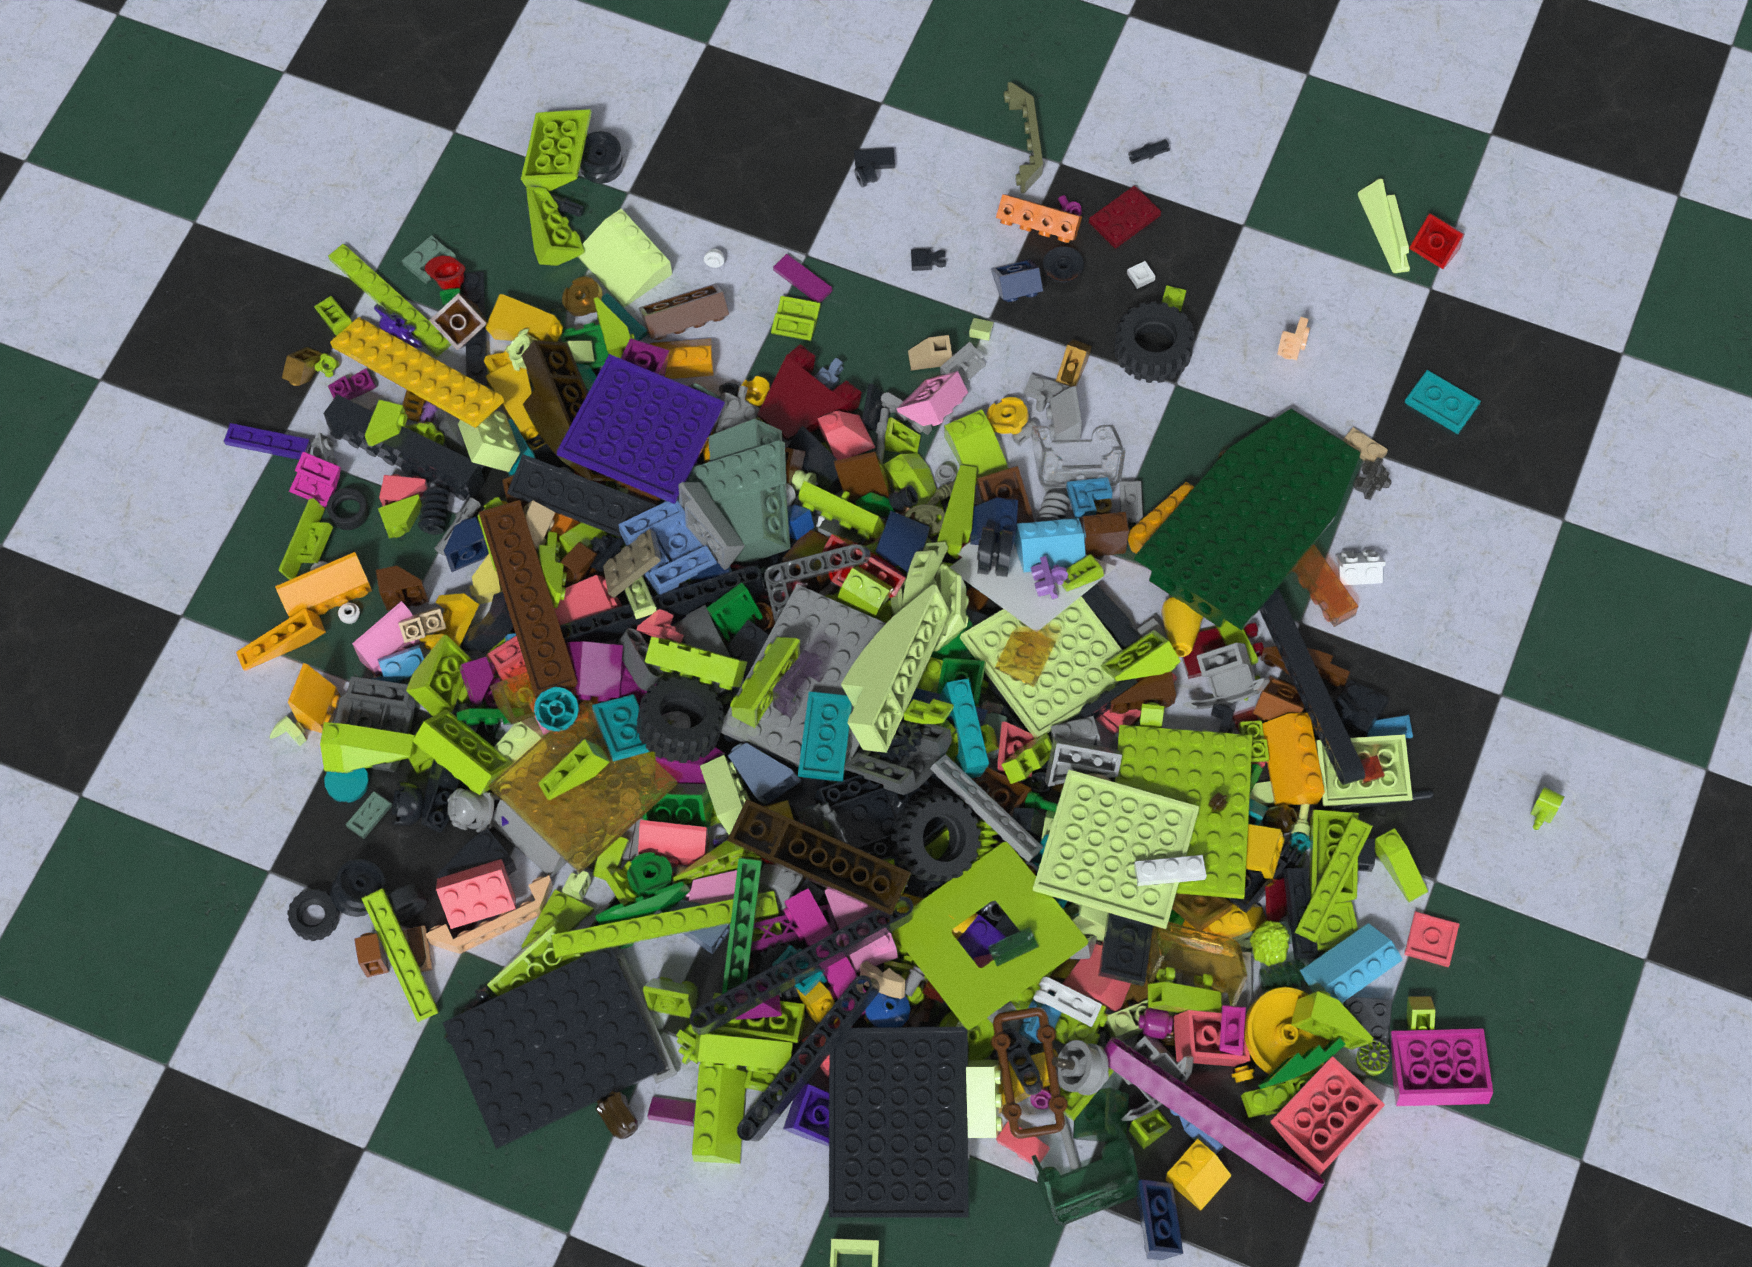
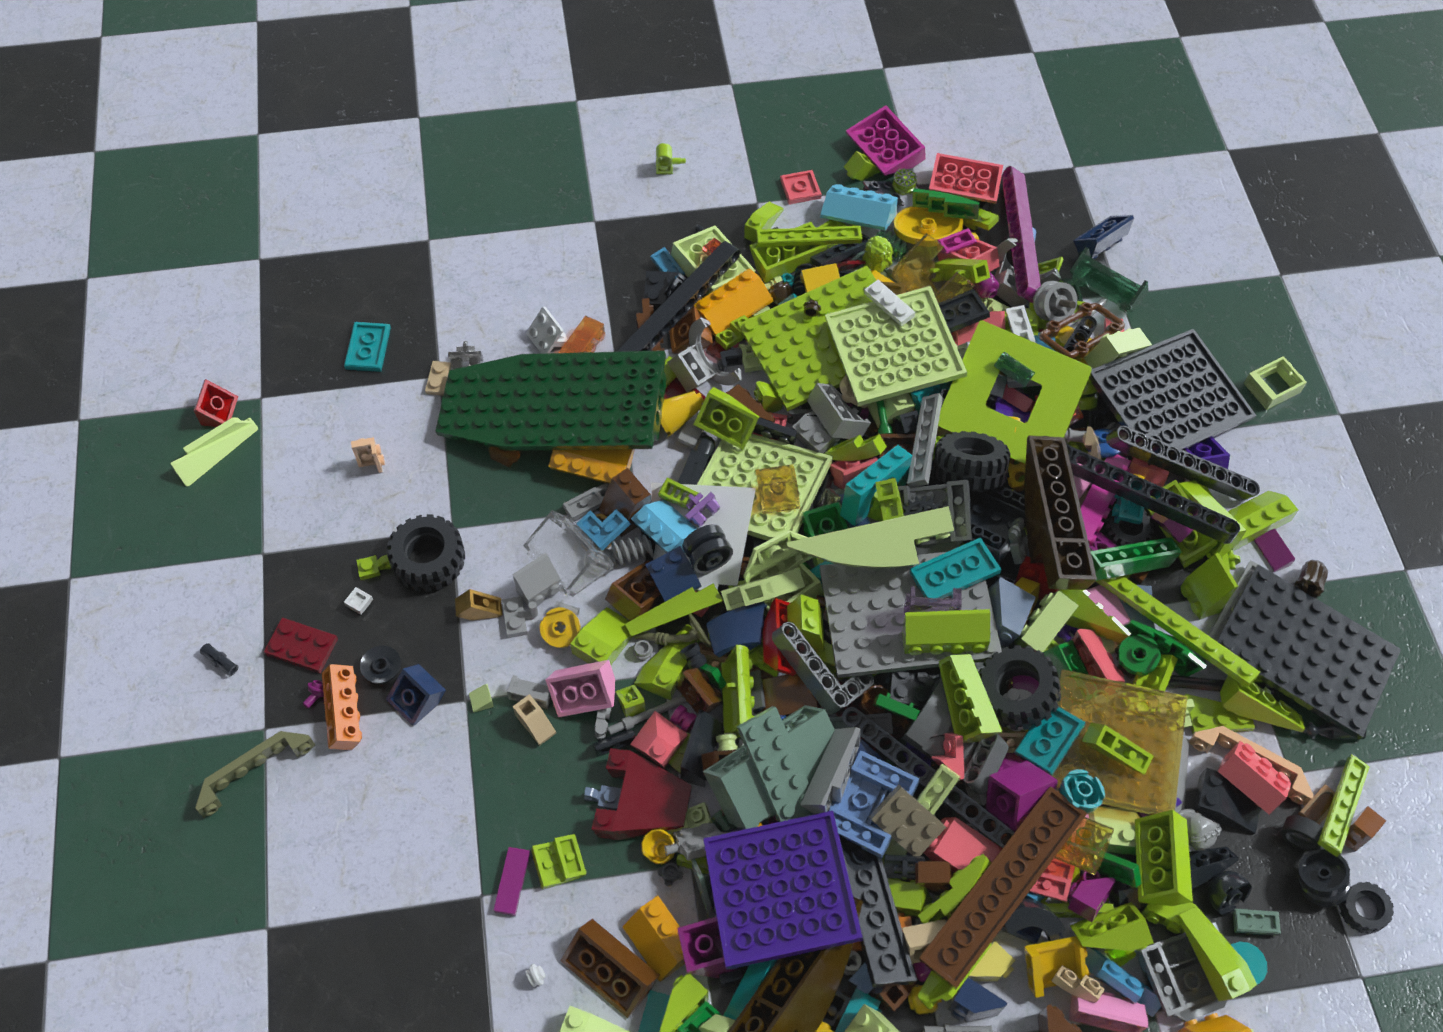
camera: 125 degrees left, 5 degrees down
black tile [854,148,895,170] -> none
black wheel [854,163,878,188] -> none
black plate [911,249,946,271] -> none
yellow slope [1165,1139,1231,1211] -> none
lime slope [1291,990,1373,1050] -> none

